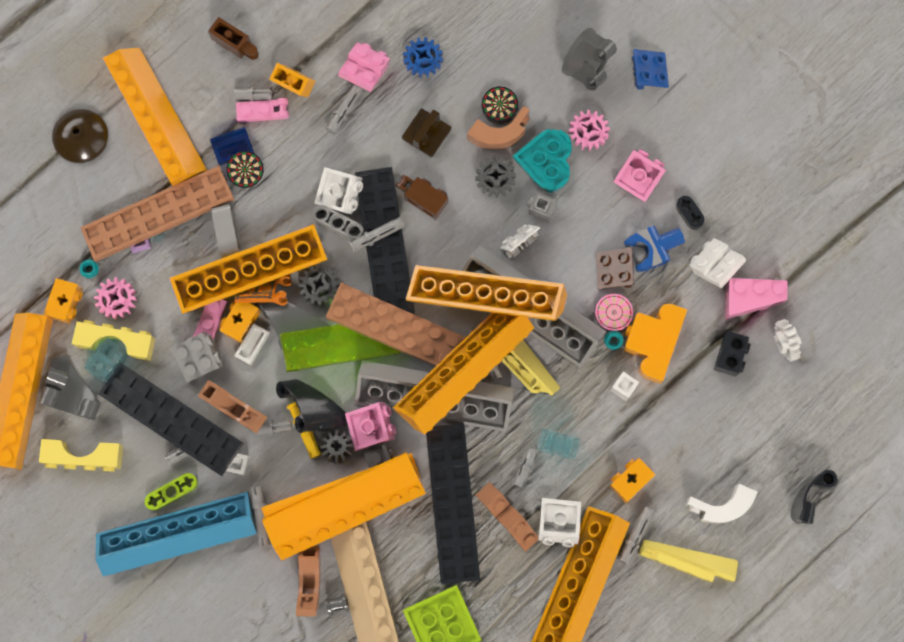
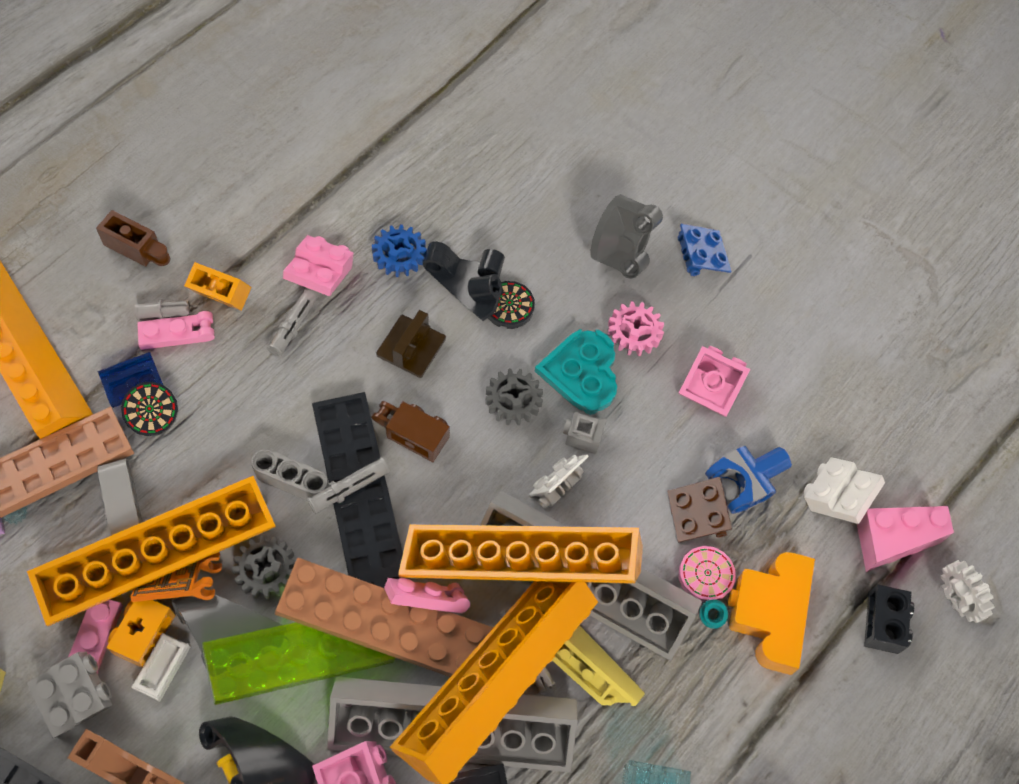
camera: 15 degrees left, 15 degrees down
white plate [314,167,363,214] -> none
nougat arch [467,106,530,150] -> none
white panel [610,371,639,401] -> none
black beam [676,196,705,230] -> none
none -> bright pink plate [384,578,470,613]
none -> black panel [423,241,505,321]

